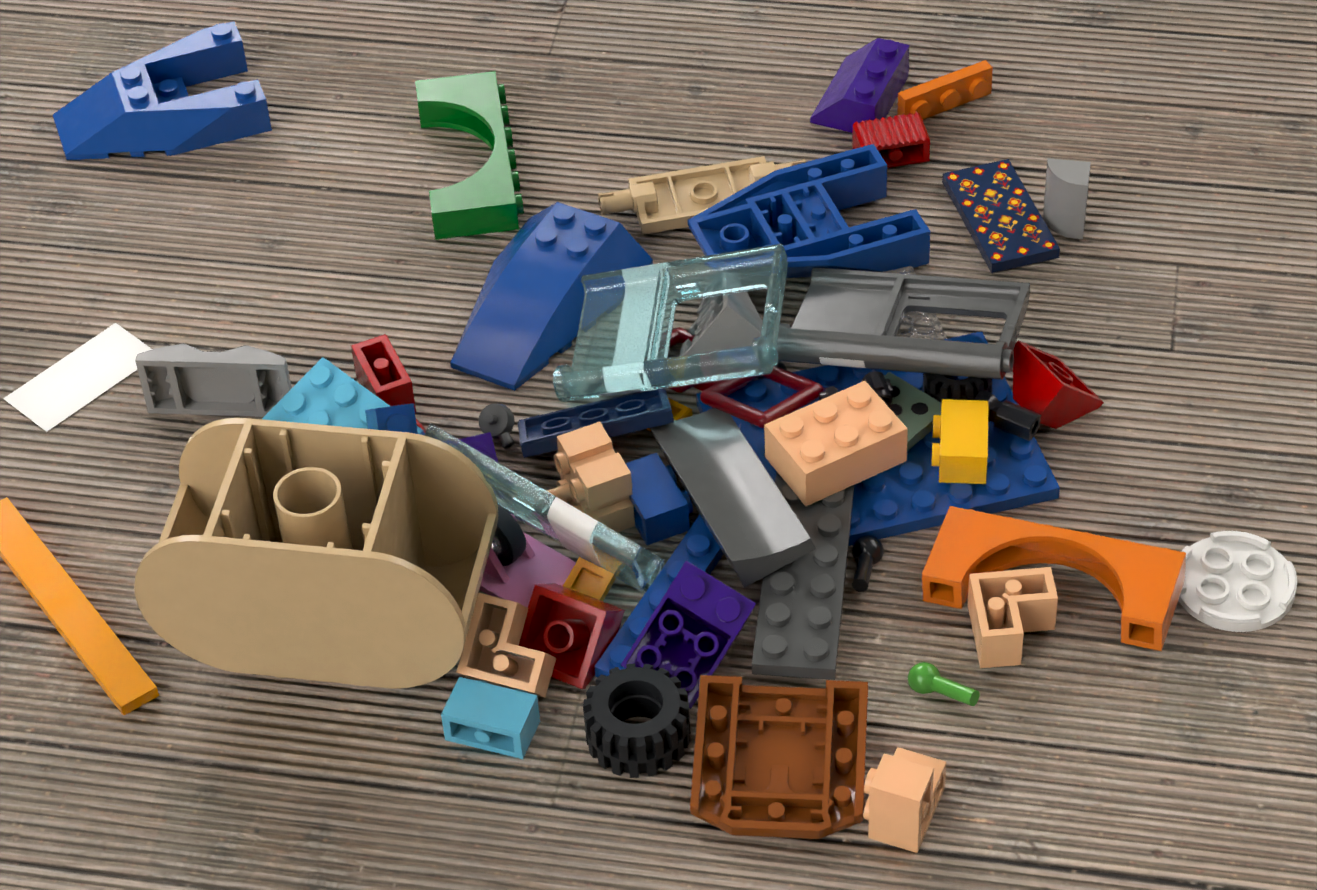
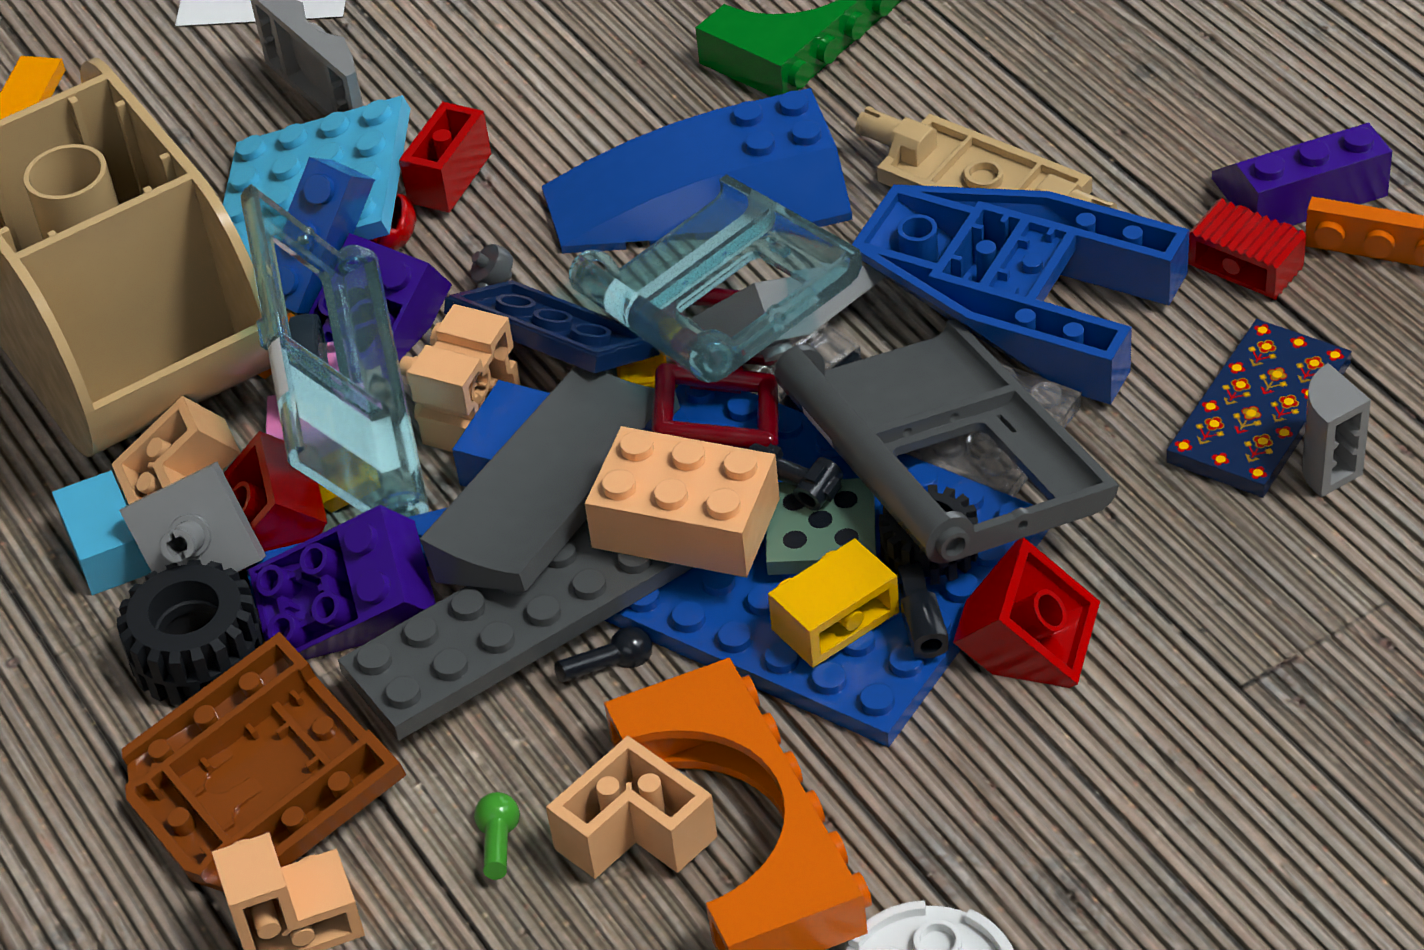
camera: 50 degrees right, 0 degrees up
none -> light grey tile [119,461,266,573]

